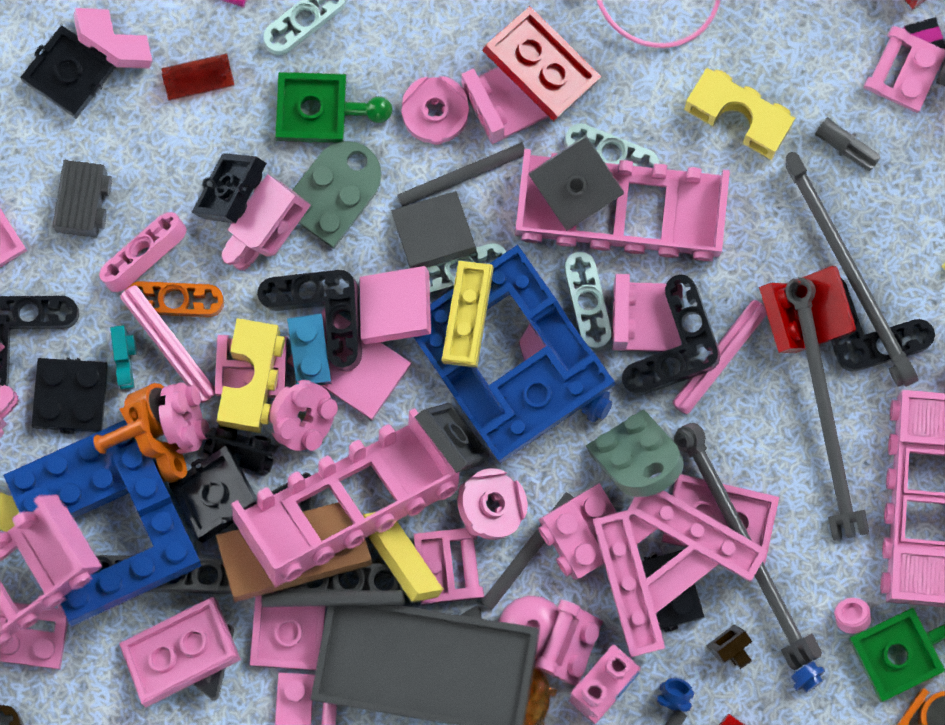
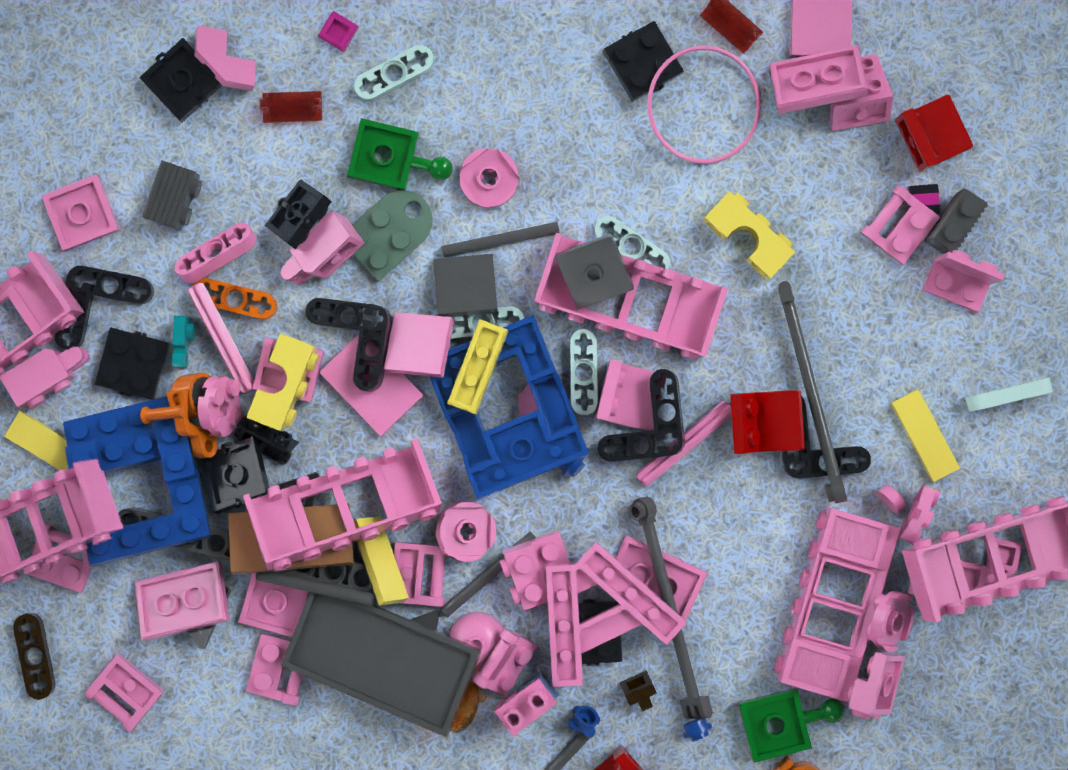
camera: 15 degrees right, 10 degrees up
bright pink plate [269,380,338,451] -> none
dark azure plate [287,314,332,385] -> none
dark grey tile [415,403,490,473] -> none
bright pink bracket [461,67,548,144] -> none
plate [482,6,602,122] -> none
sand green plate [586,409,684,497] -> none
dark grey hinge [785,277,869,541] -> none
dark grey axle [815,117,880,171] -> none
bright pink tile [835,598,871,634] -> none

